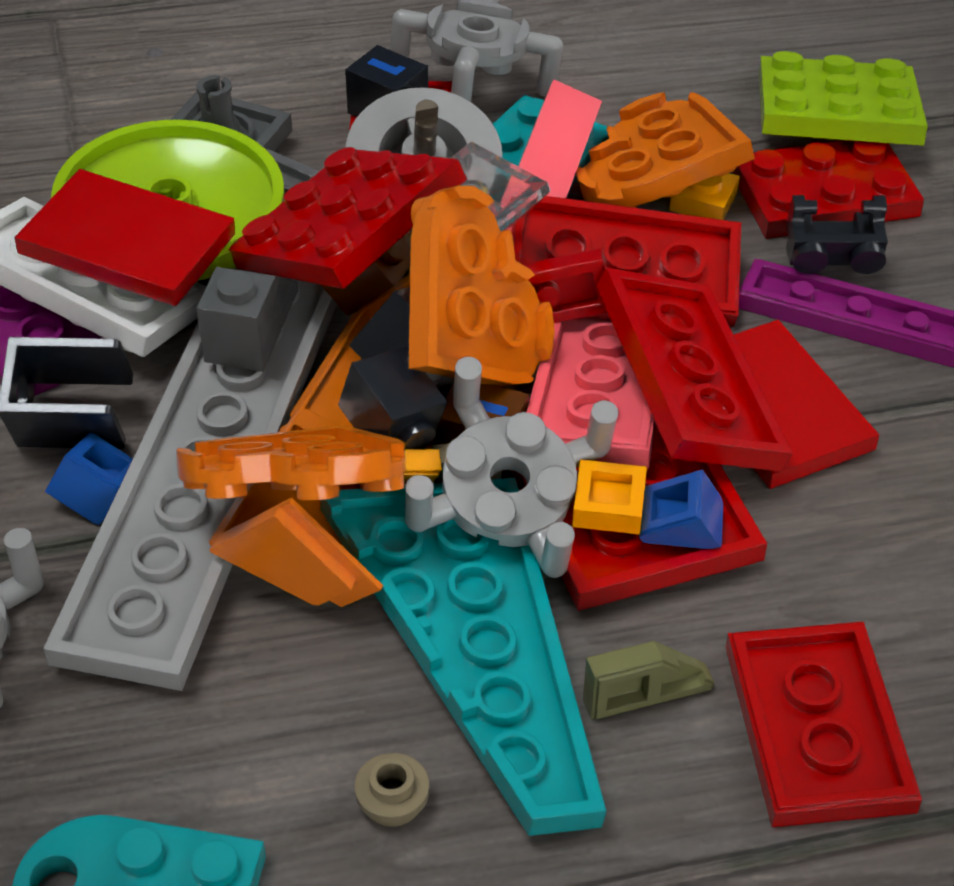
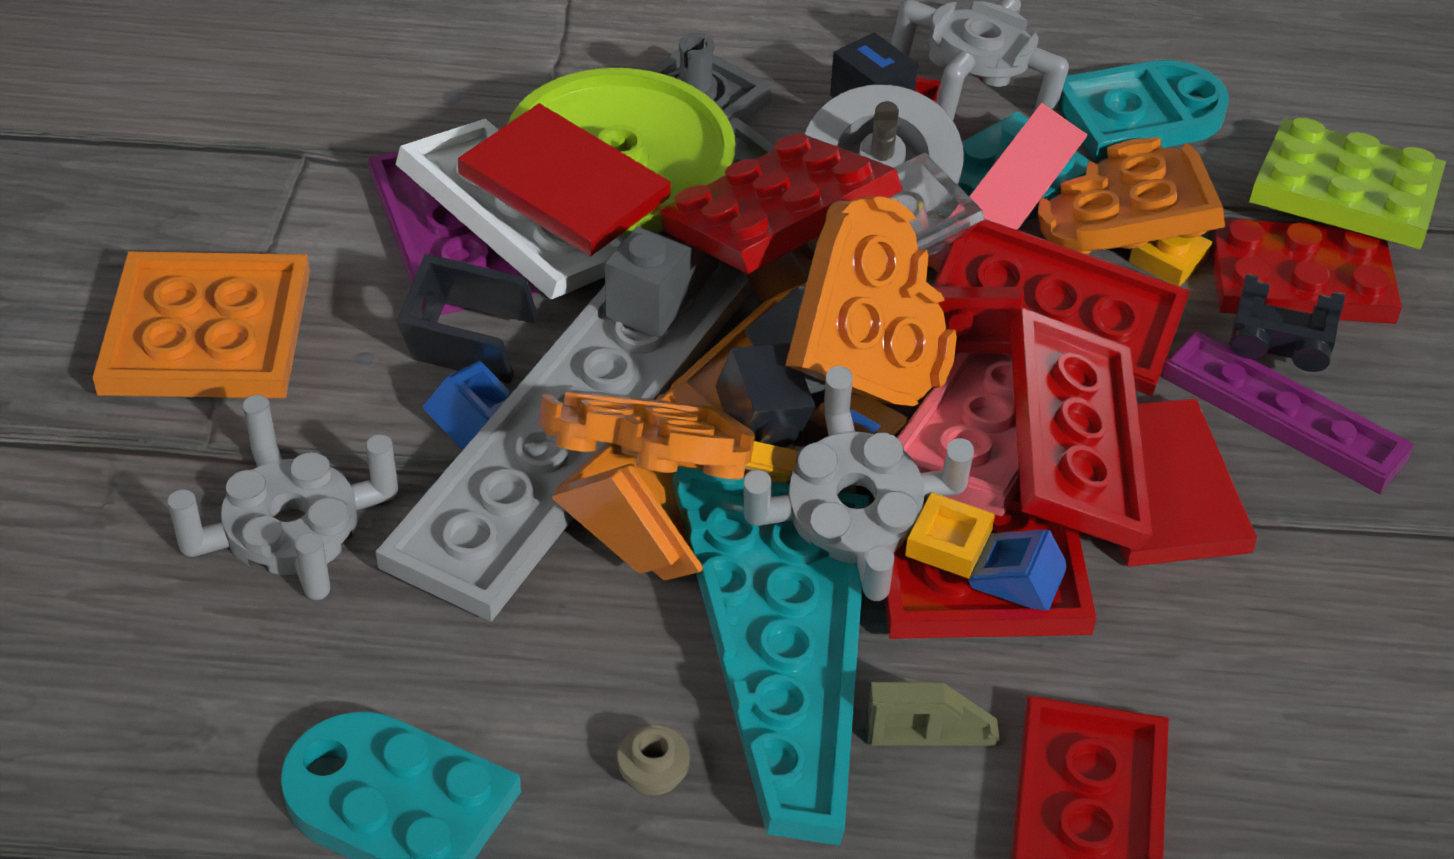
camera: 15 degrees right, 0 degrees up
none -> teal plate [1058,60,1229,160]

